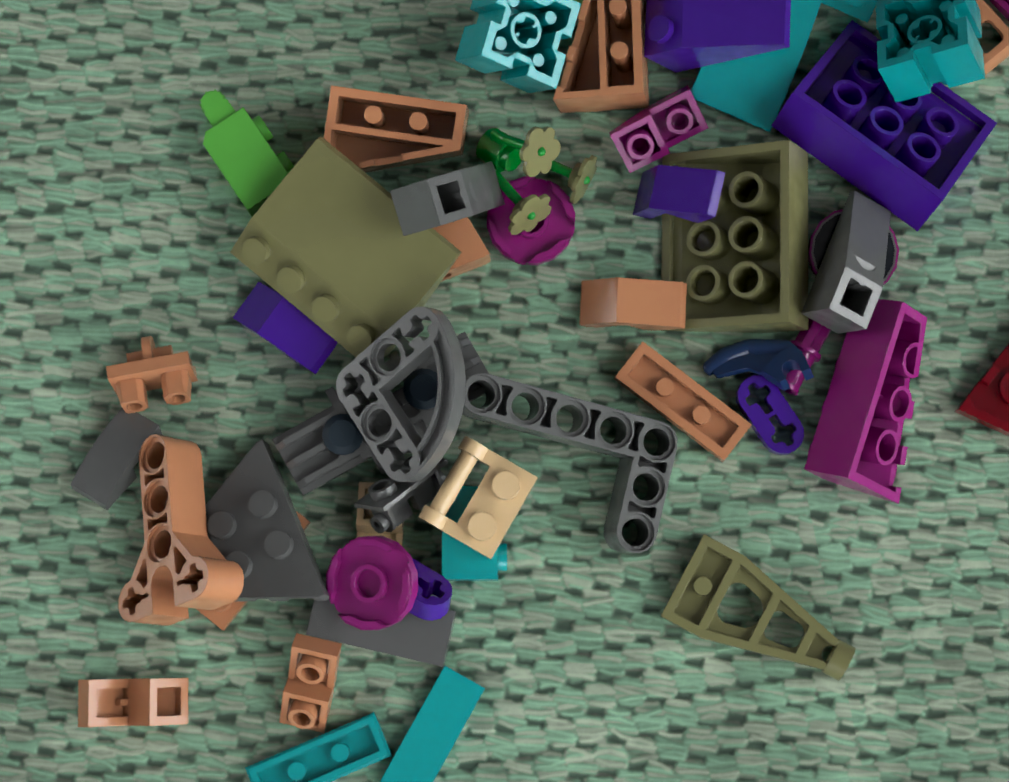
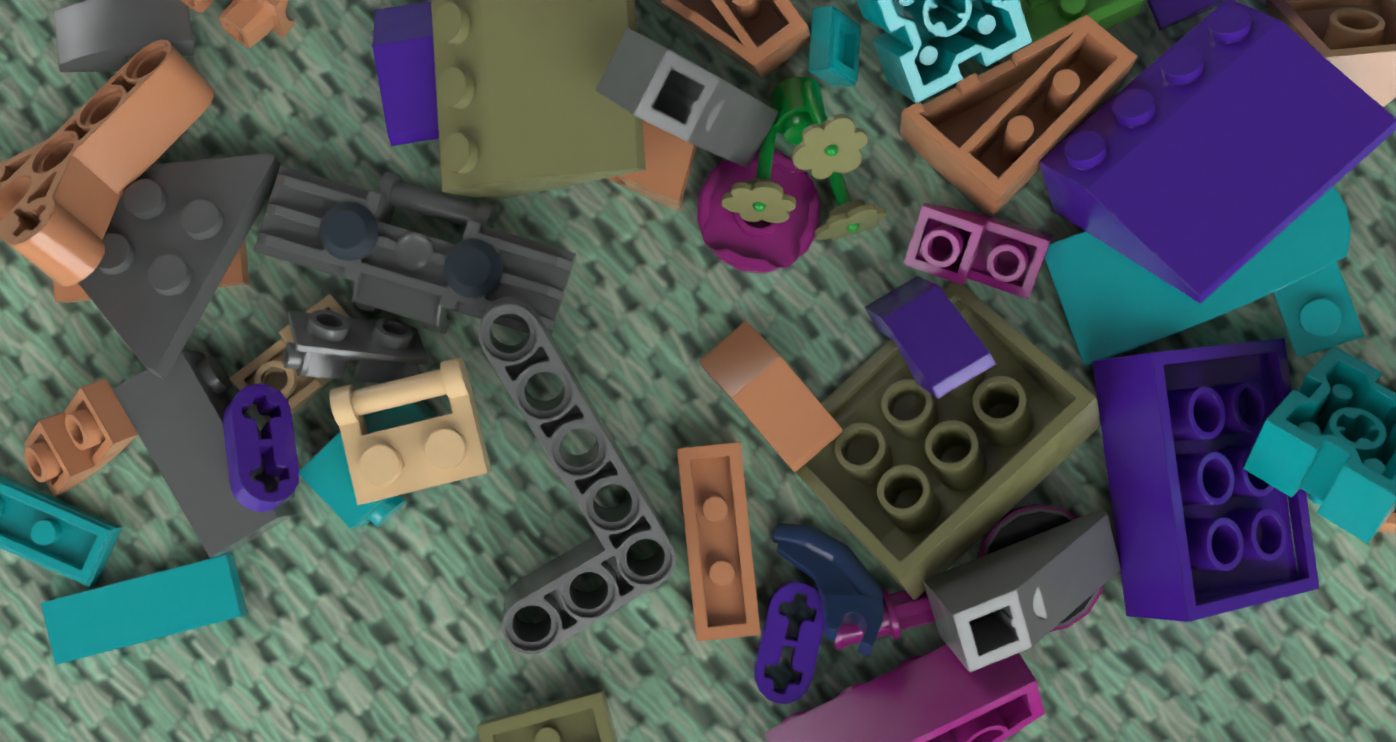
camera: 45 degrees right, 5 degrees up
magenta tile [326,536,418,630] -> none
dark grey beam [336,306,466,482] -> none
none -> teal tile [808,5,861,87]

